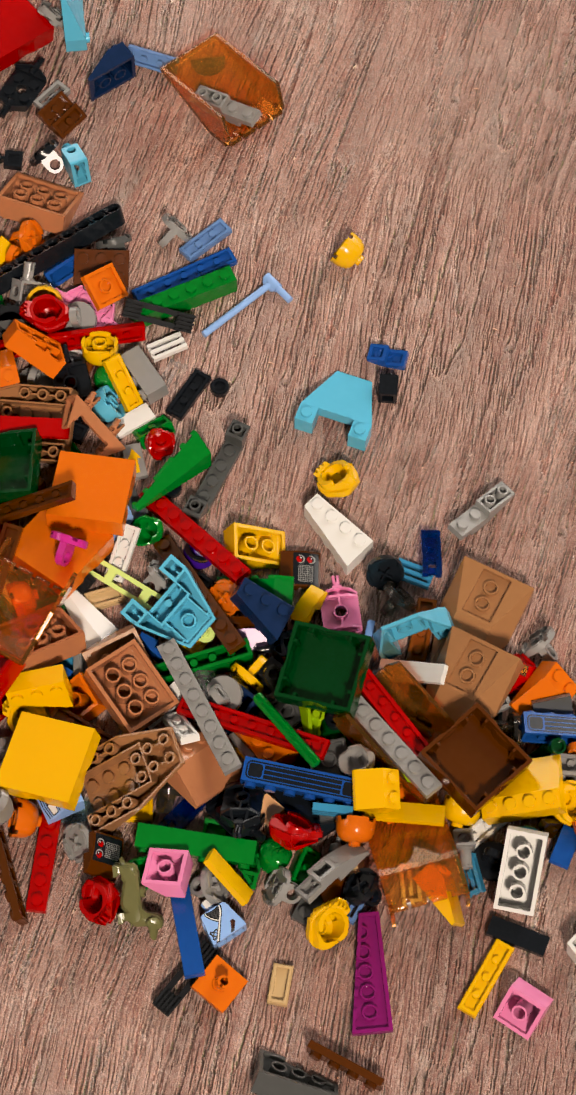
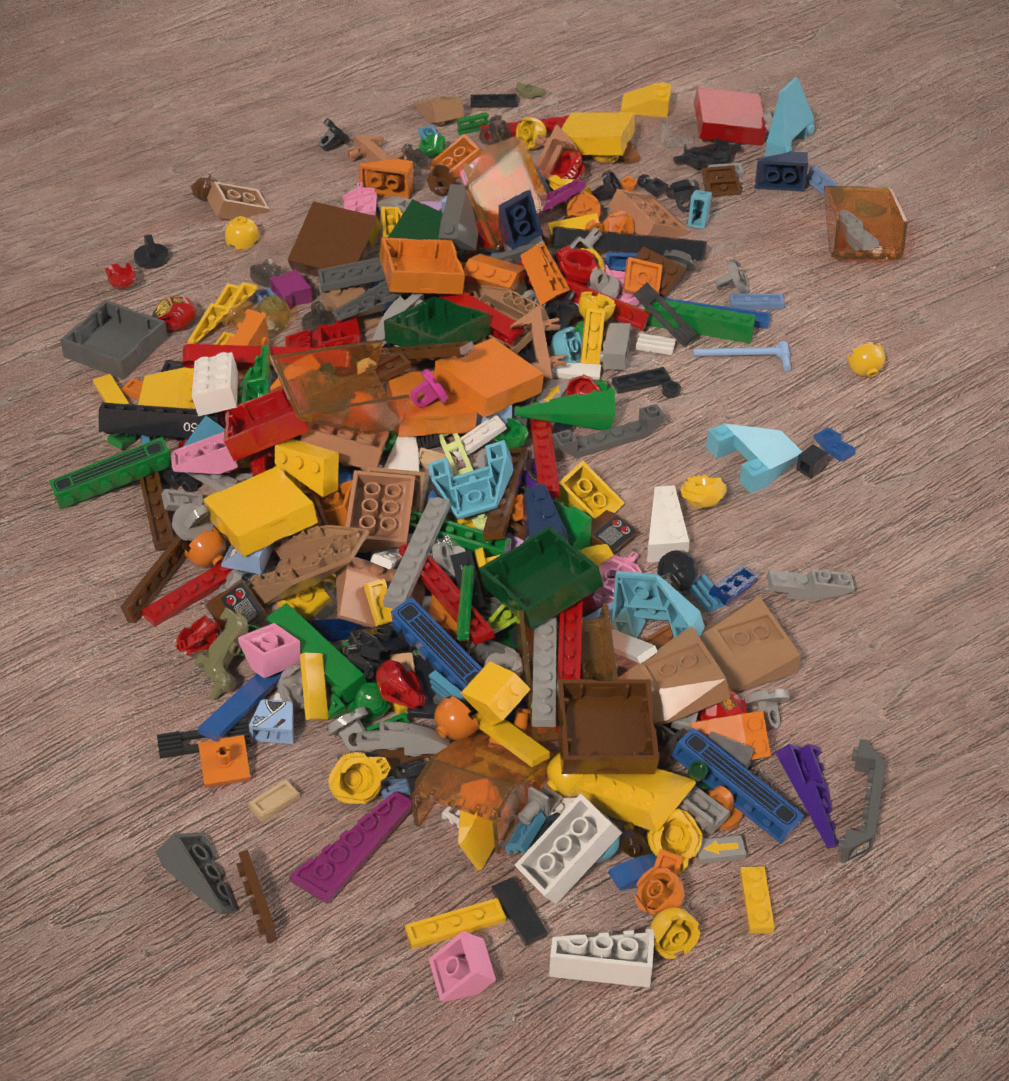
camera: 40 degrees right, 20 degrees down
none -> yellow plate [363,579,394,626]
none -> black plate [450,550,486,612]

